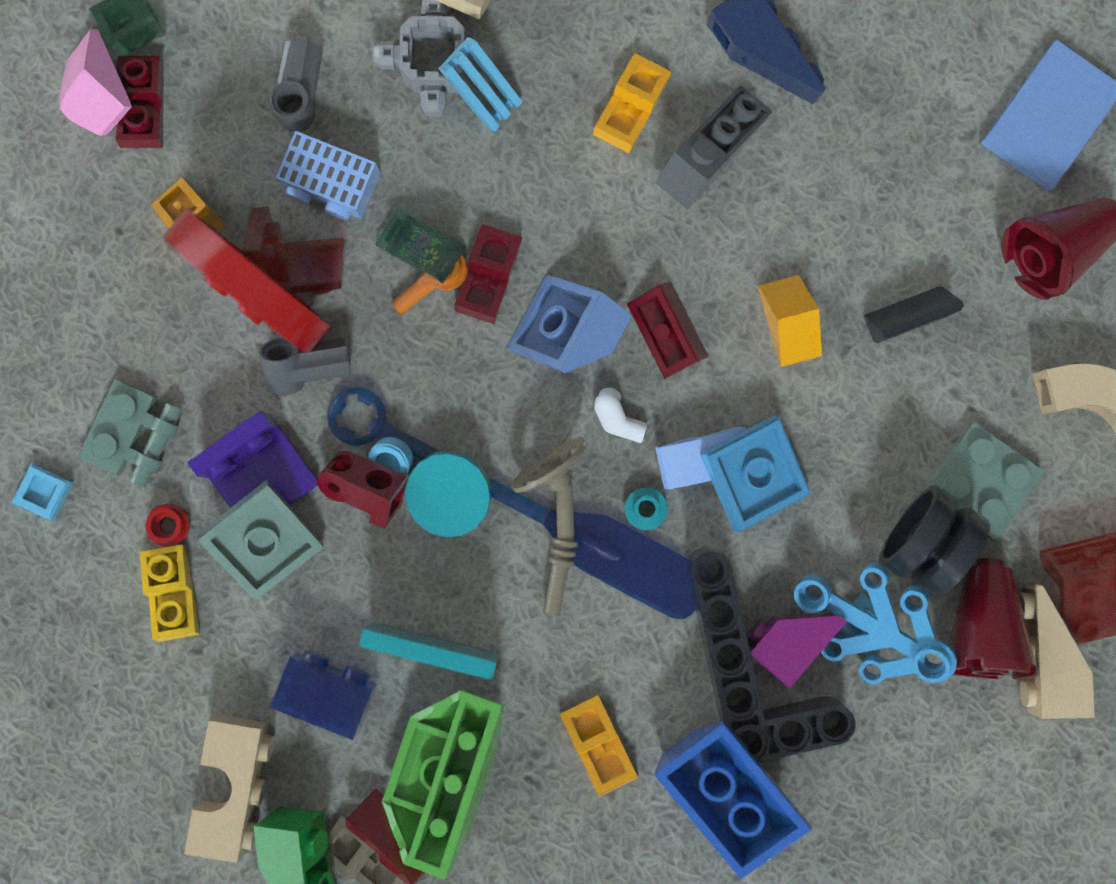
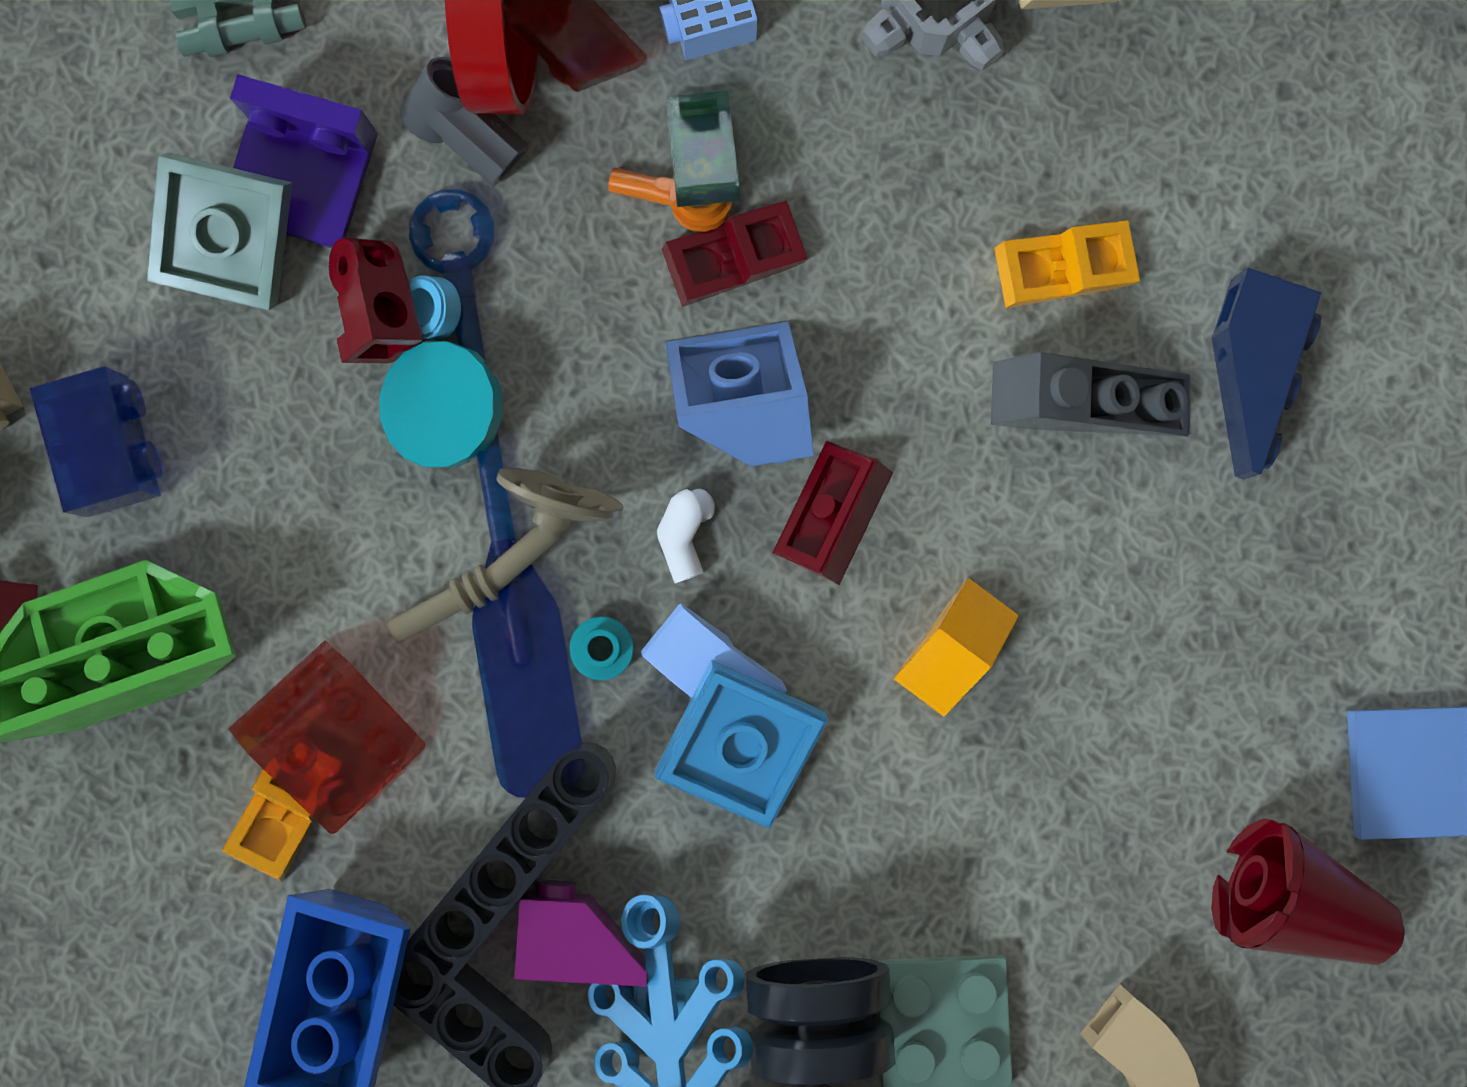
camera: 55 degrees right, 0 degrees up
yellow slope [140,544,200,642] -> none
red plate [145,504,190,547] -> none
teal tile [359,622,500,679] -> none
medium azure tile [438,37,523,132] -> none
black slope [864,286,964,344] -> none
none -> clear red bracket [228,640,425,834]

